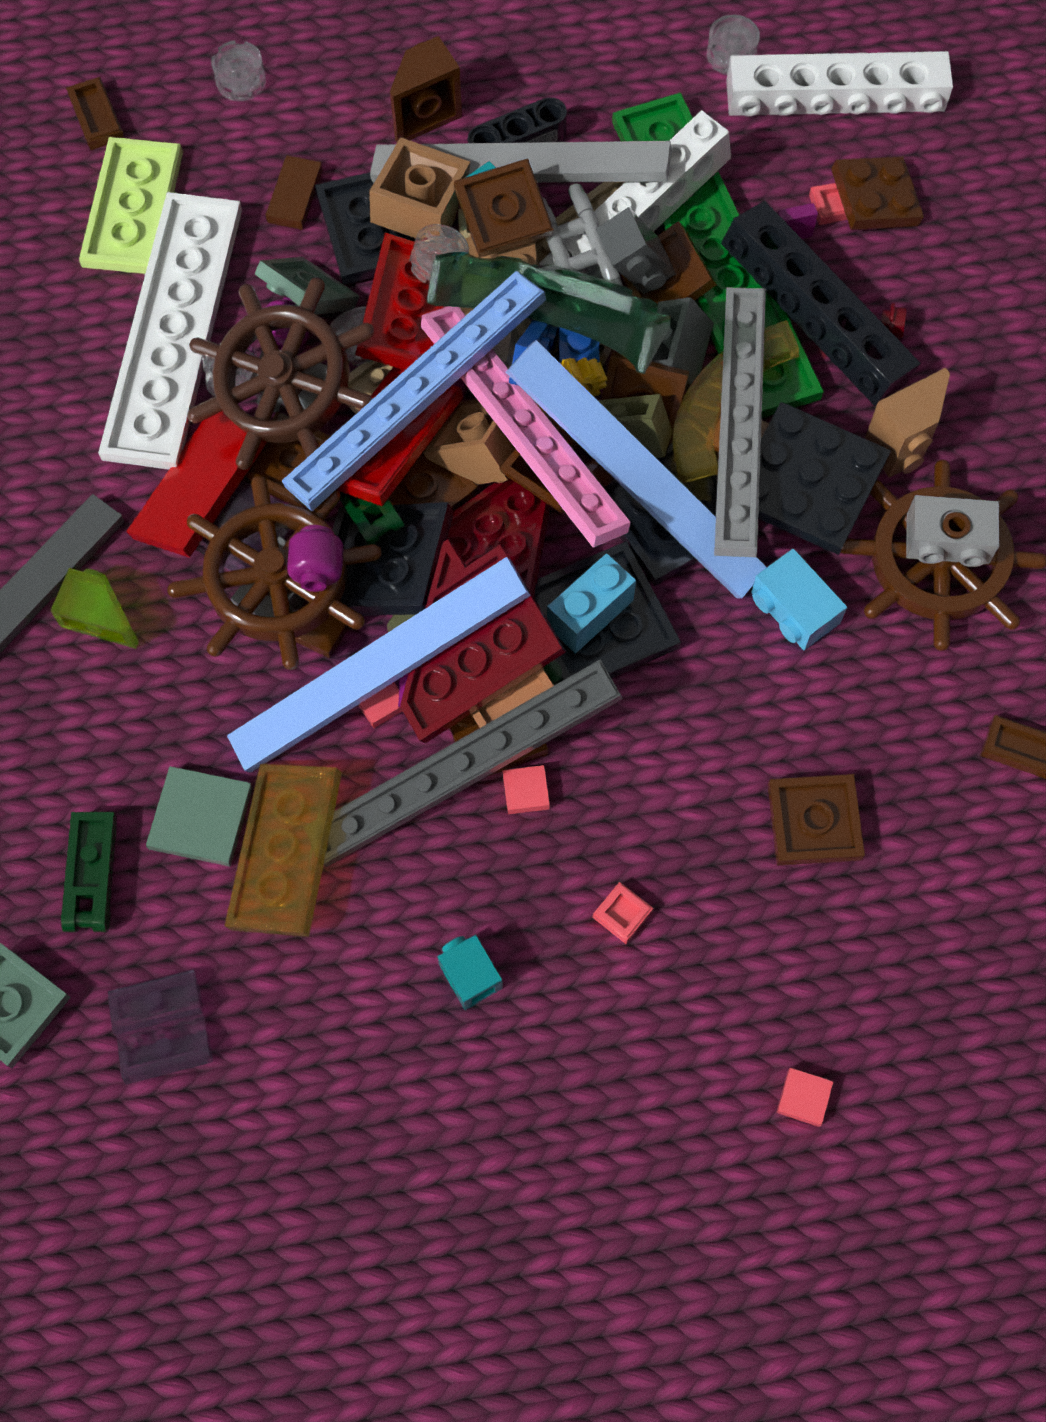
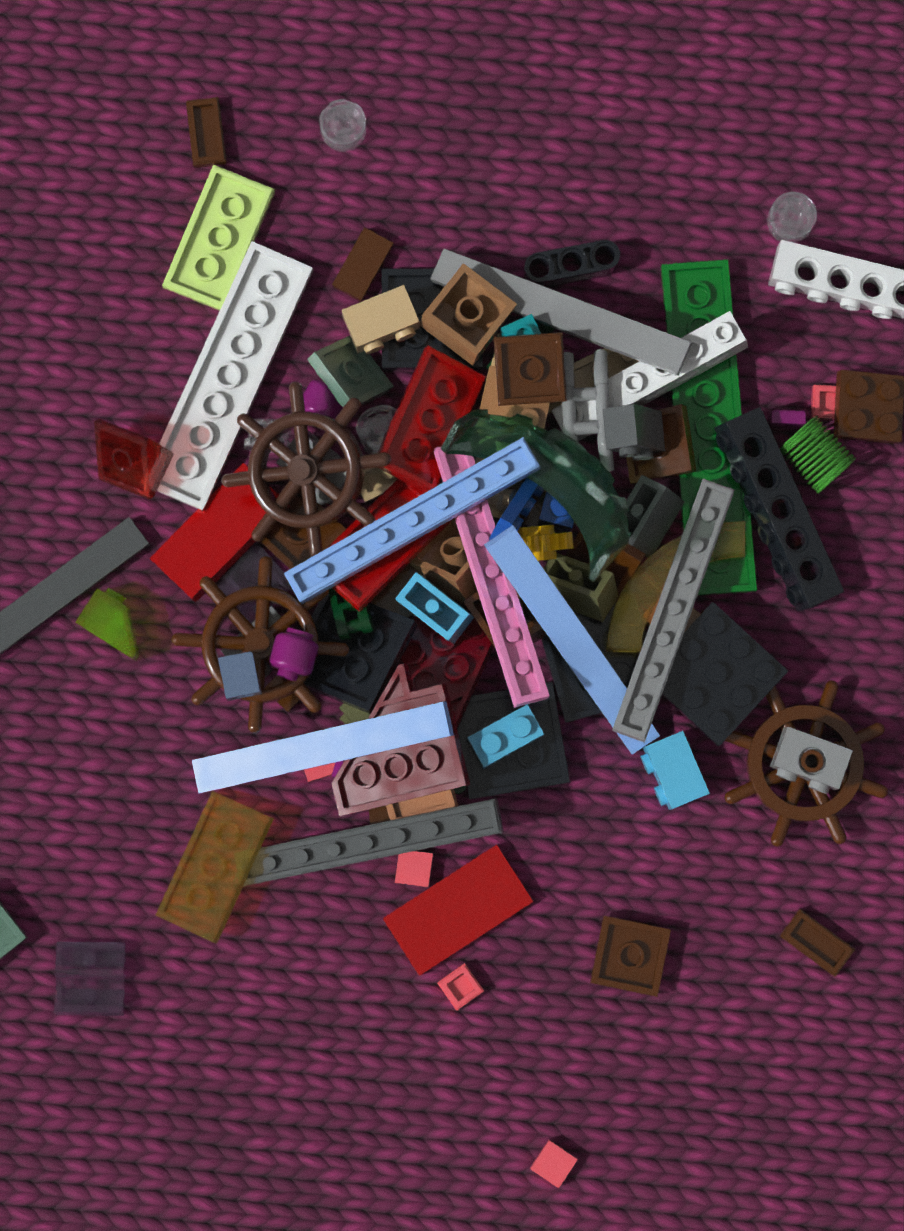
camera: 10 degrees right, 15 degrees up
dark green plate [61,812,117,932] -> none
sand green tile [146,766,253,867] -> none
reddish brown slope [390,36,462,143] -> none
clear wheel [409,224,469,287] -> none
teal brick [437,935,503,1010] -> none
medium nougat slope [865,368,950,478] -> none
dark red plate [881,303,906,339] -> none
none -> clear red slope [94,419,174,500]
none -> sand blue panel [218,652,262,701]
none -> tan brick [341,285,420,354]
none -> red tile [382,844,533,976]
none -> medium azure brick [395,572,474,643]
none -> bright green piece [779,416,856,494]

